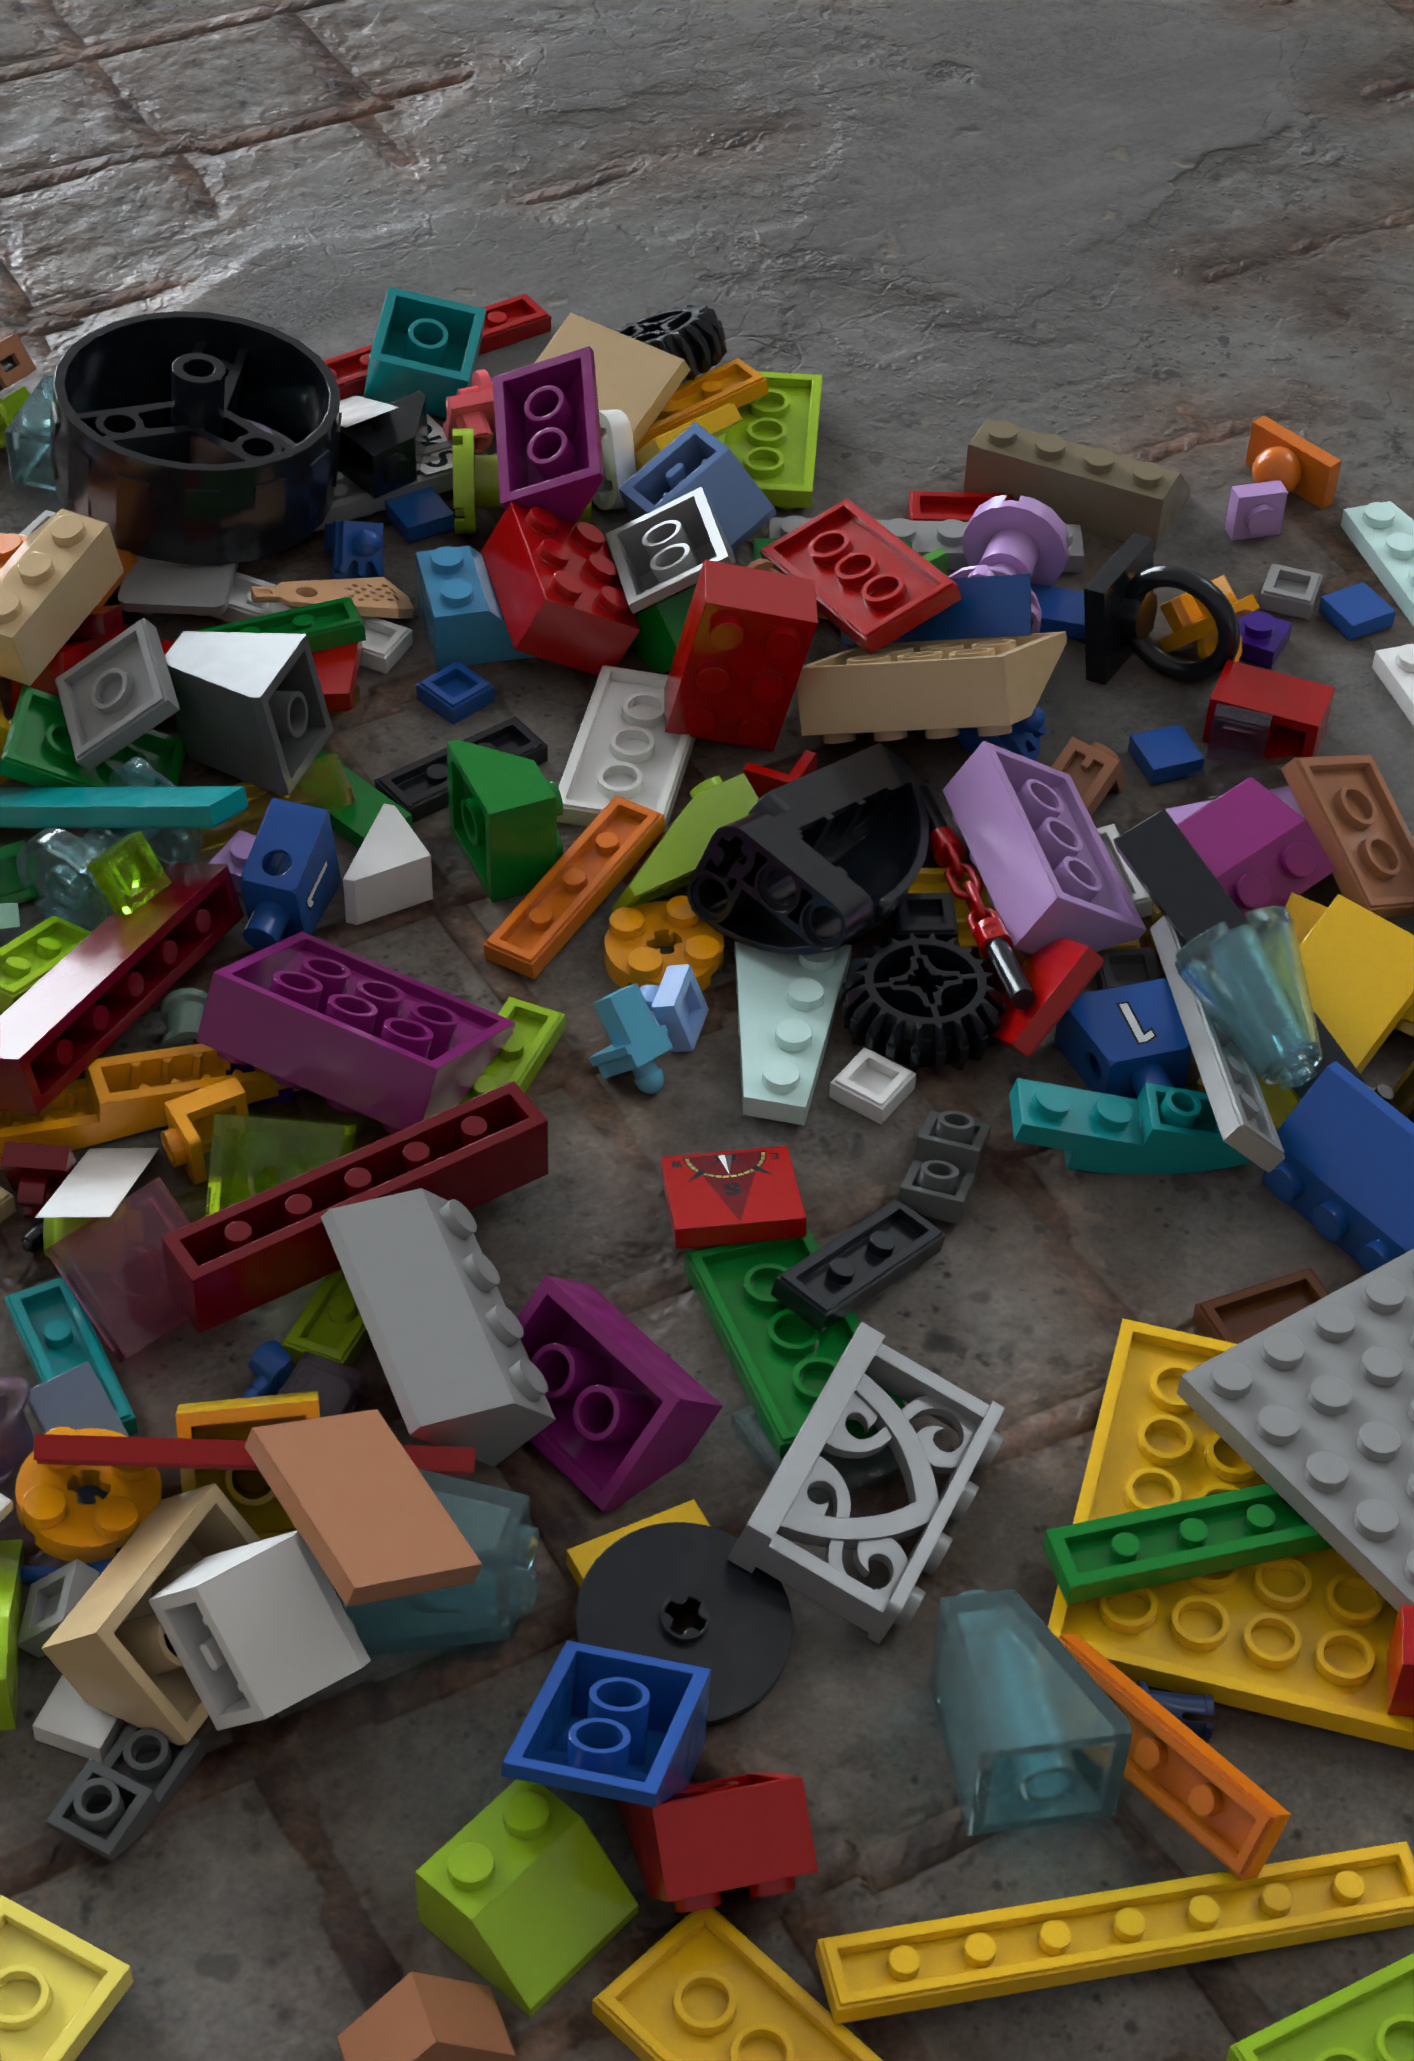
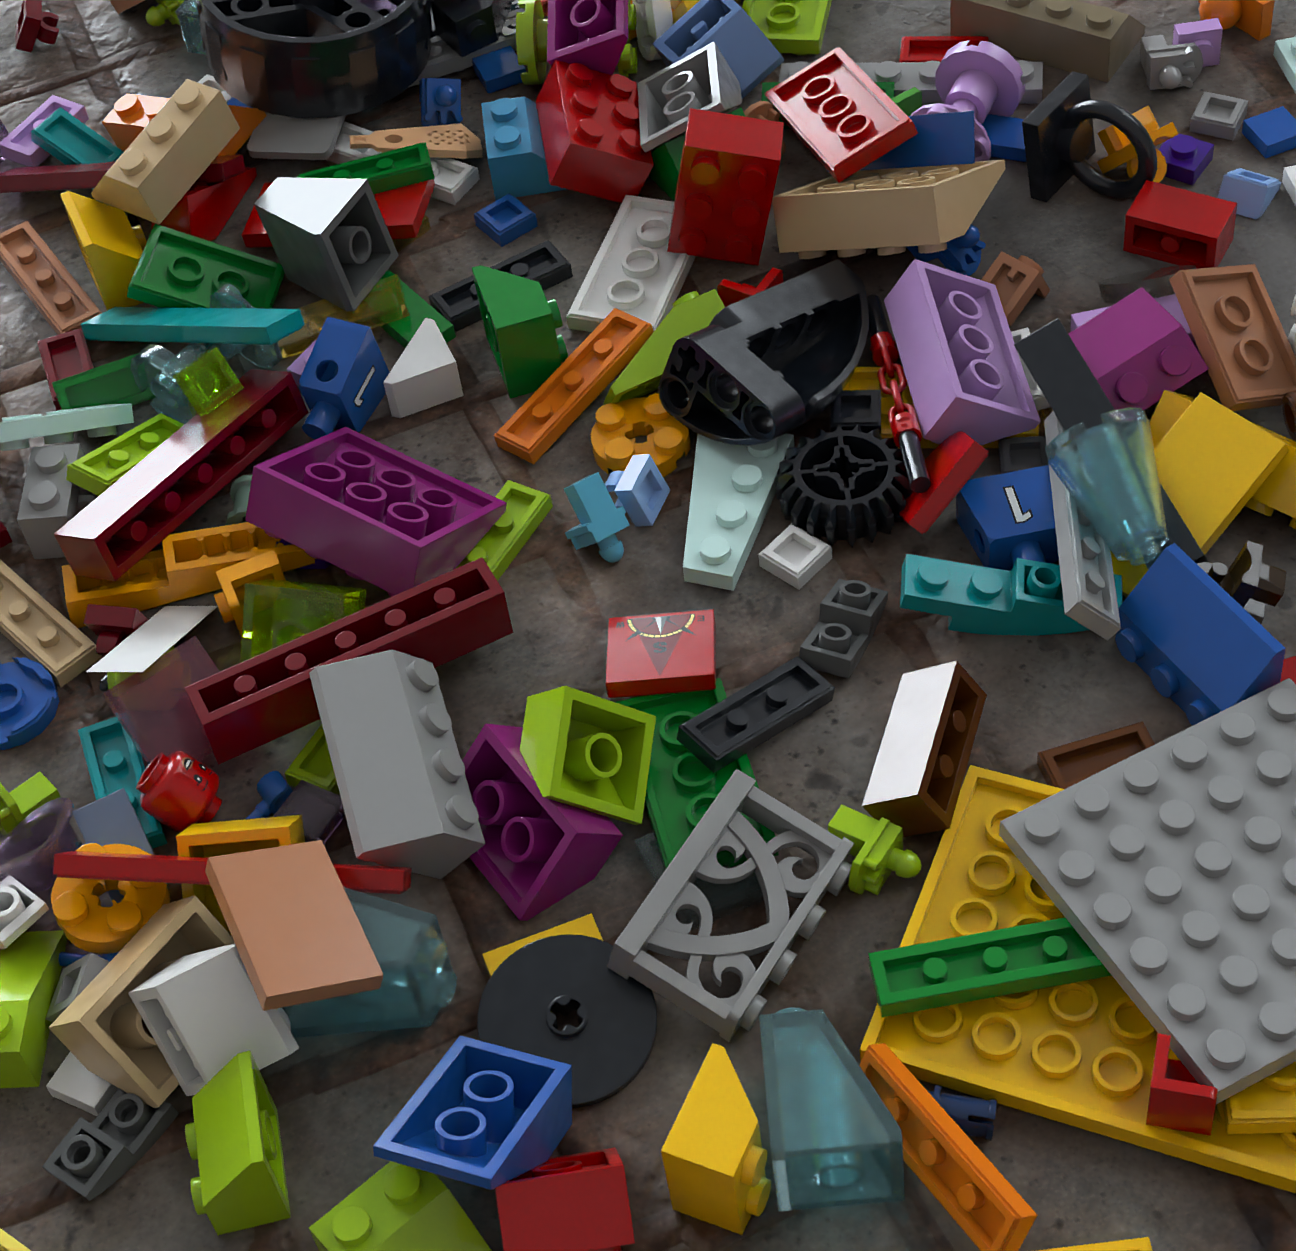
camera: 15 degrees right, 5 degrees up
light grey tile [55,618,180,771] -> none
blue tile [1128,724,1205,785] -> none
tile [1206,703,1273,770] -> none
none -> red head [136,750,222,833]
none -> lime slope [185,1051,291,1235]
none -> lime slope [520,686,656,825]
none -> yellow slope [661,1043,771,1235]
none -> lime piece [828,805,922,895]
none -> reddish brown brick [862,661,987,837]
none -> light grey piece [1140,35,1203,90]
none -> light blue slope [1217,168,1281,219]

